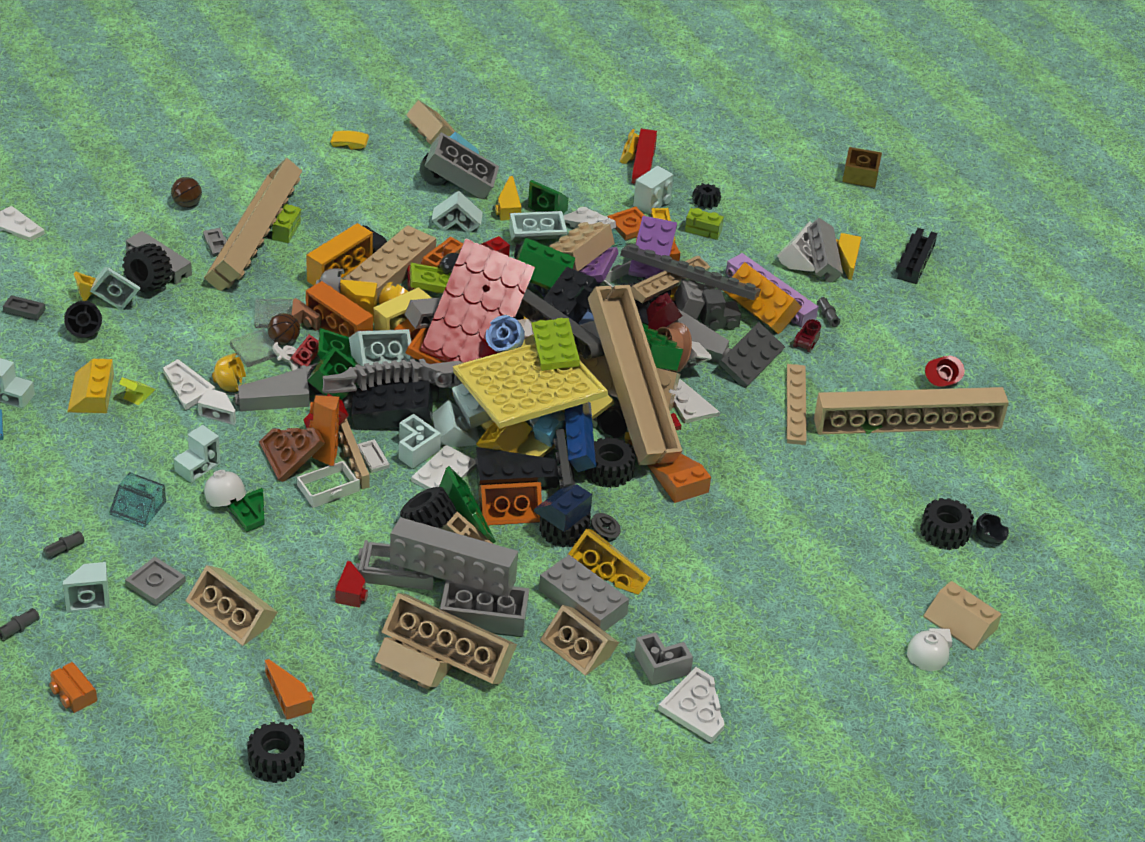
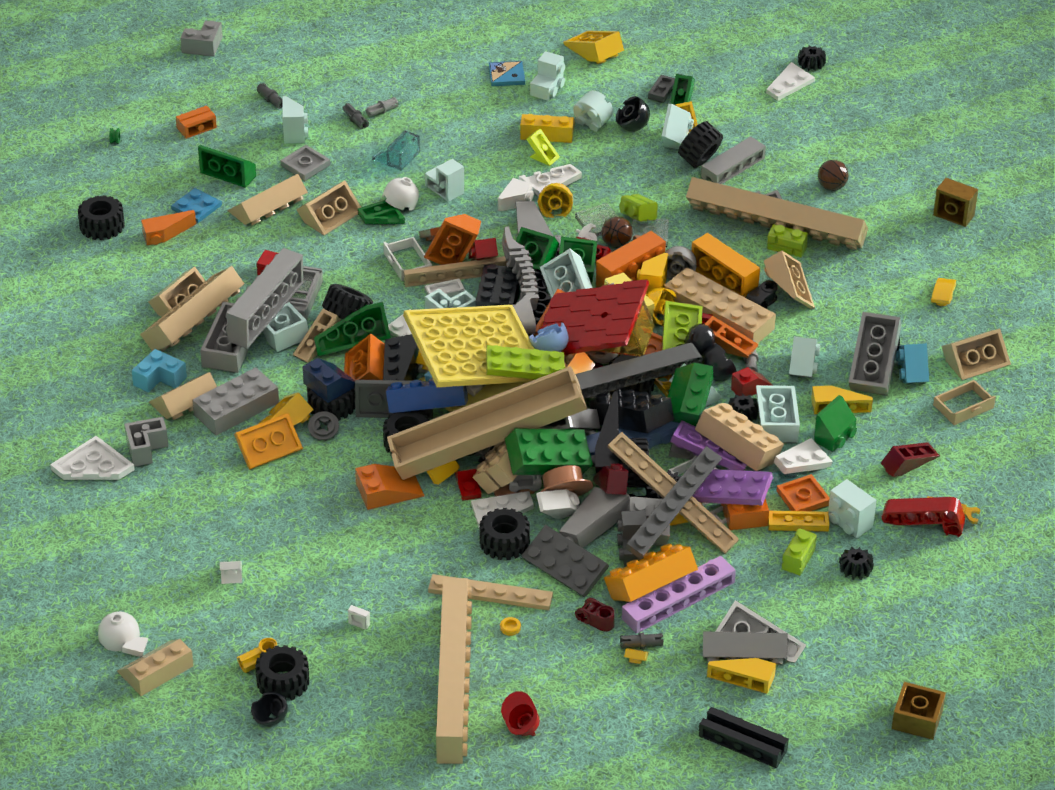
camera: 100 degrees right, 0 degrees up
none -> green bush [109,128,120,144]
none -> medium azure brick [132,349,187,392]
none -> dark azure plate [171,188,222,223]
none -> green slope [198,145,256,188]
none -> white slope [220,561,242,584]
none -> light orange tile [234,413,303,470]
none -> yellow piece [237,638,278,673]
none -> tan slope [296,180,361,235]
none -> white tile [348,605,370,629]
none -> light grey axle [365,97,398,117]
none -> black tyre [479,508,530,560]
none -> yellow tile [500,617,521,636]
none -> light aqua brick [573,90,613,132]
none -> lime brick [619,194,658,222]
none -> yellow plate [624,648,648,664]
none -> green slope [670,74,695,105]
none -> tan slope [764,251,815,309]
none -> dark red slope [881,442,940,477]
none -> pearl gold brick [933,178,978,227]
none -> tan container [933,380,996,425]

